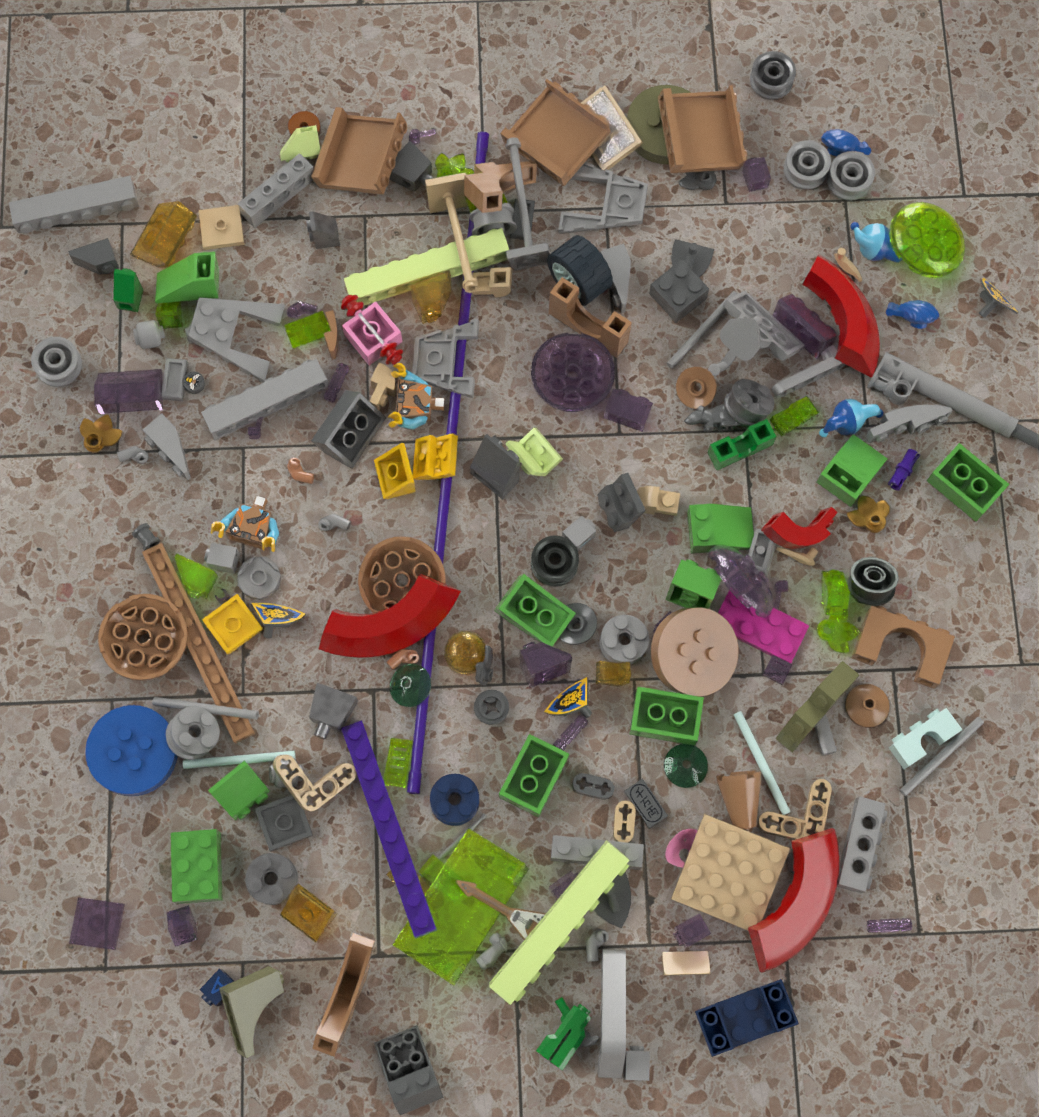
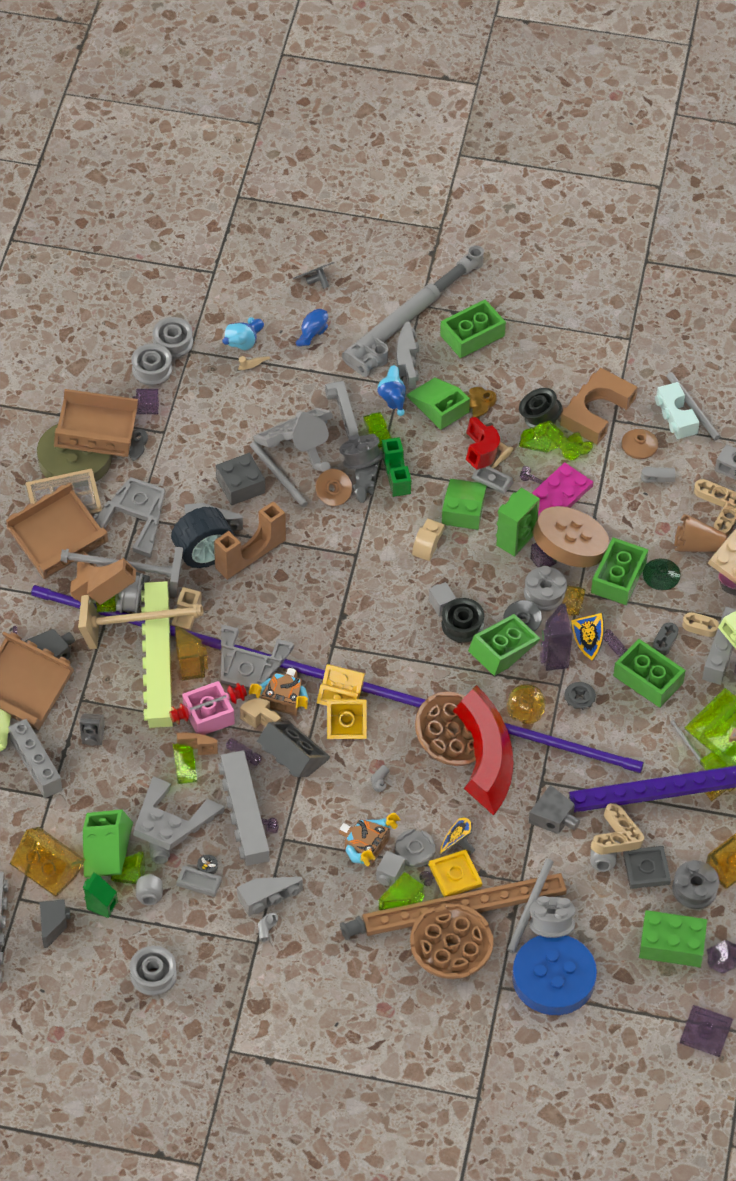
camera: 75 degrees left, 20 degrees down
pearl gold plate [80,414,122,453] -> none
clear purple slope [94,369,163,414] -> none
light aqua piece [183,751,296,769] -> none
tan plate [199,205,245,250] -> none
bright green slope [208,760,270,820] -> none
arm [287,301,318,319] -> none
nougat arm [287,458,314,484] -> none
clear neon green slope [383,738,413,788] -> none
nougat arm [386,649,419,670] -> none
clear green dish [390,664,431,707] -> none
dark blue wheel [430,773,479,826] -> none
clear neon green plate [435,153,474,178] -> none
dark grey slope [470,434,520,500] -> none
dark grey plate [475,645,493,686] -> none
yellowish green bracket [505,428,563,476] -> none
clear purple brick [531,333,615,412] -> none
dark grey plate [597,473,646,532] -> none
clear purple brick [604,389,653,432] -> none
dark grey tile [624,778,668,829] -> none
dark grey shield [671,239,714,277] -> none
clear purple brick [709,545,773,618] -> none
light aqua piece [734,711,791,815] -> none
flat silver wheel [750,51,796,100] -> none
clear purple tile [763,655,792,685] -> none
clear purple slope [773,294,837,359] -> none
olive arch [775,661,859,753] -> none
red brick [802,254,880,378] -> none
blue animal [821,129,871,156] -> none
dark purple pin [888,449,920,491] -> none
clear neon green brick [889,202,965,278] -> none

